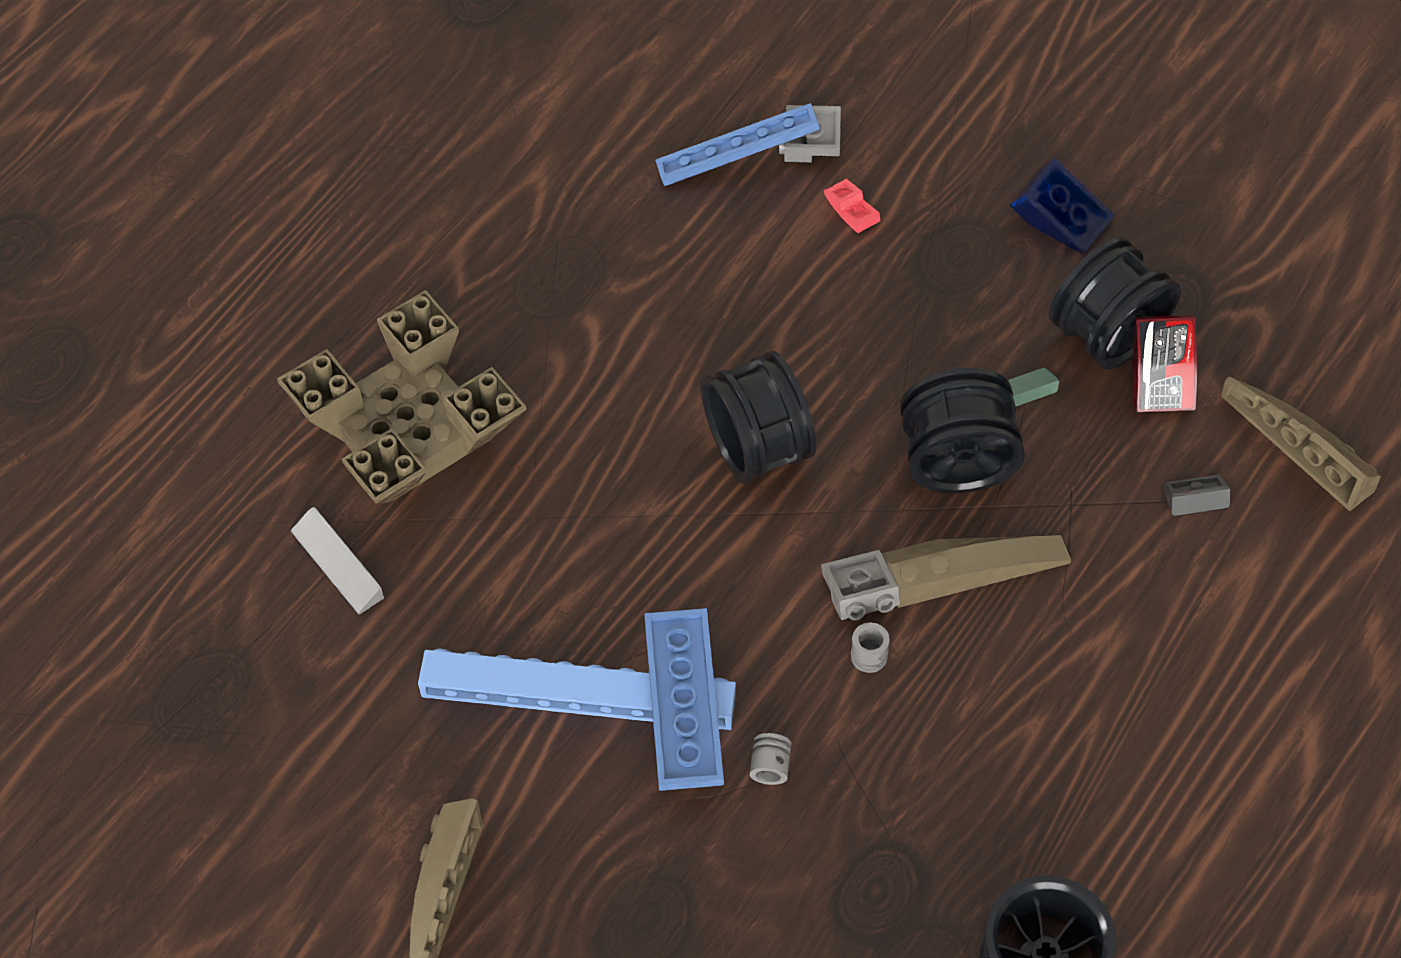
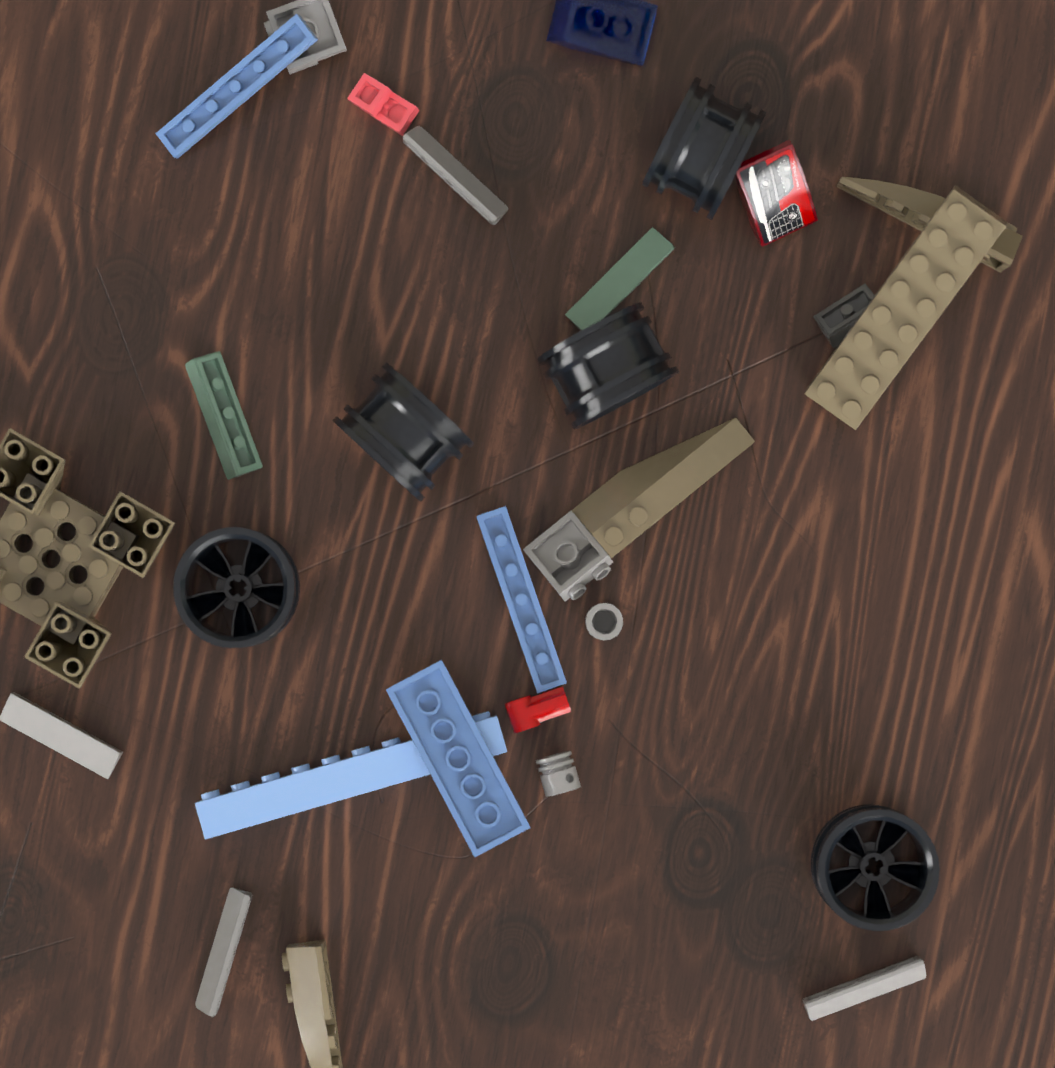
camera: 30 degrees left, 30 degrees up
none -> black wheel [173,527,300,648]
none -> sand green slope [185,351,263,480]
none -> light grey slope [195,887,253,1017]
none -> light grey slope [403,126,509,225]
none -> medium blue plate [476,506,567,693]
none -> red piece [504,686,571,733]
none -> dark tan brick [805,185,1007,430]

